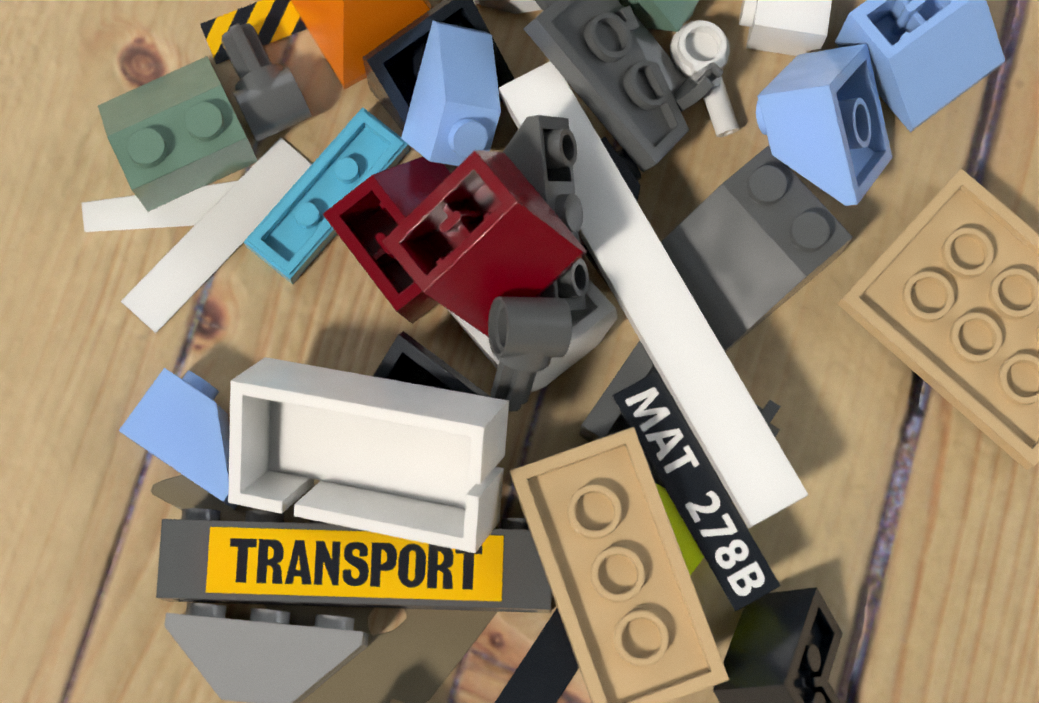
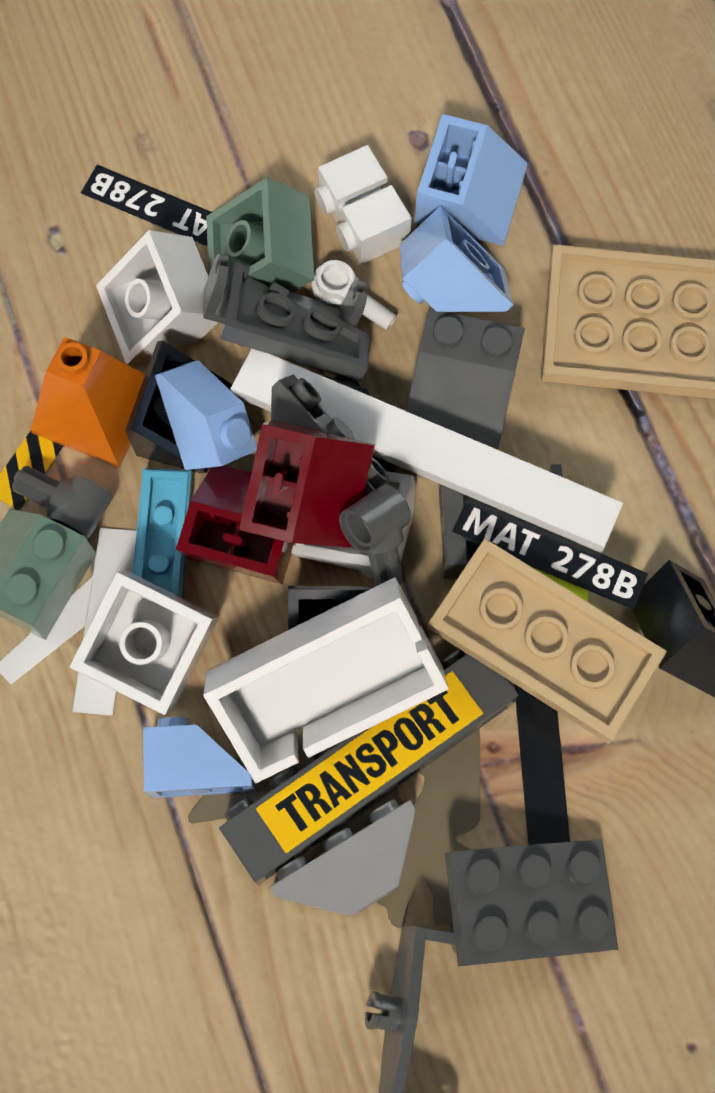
camera: 35 degrees left, 5 degrees down
none -> white brick [69,571,220,715]

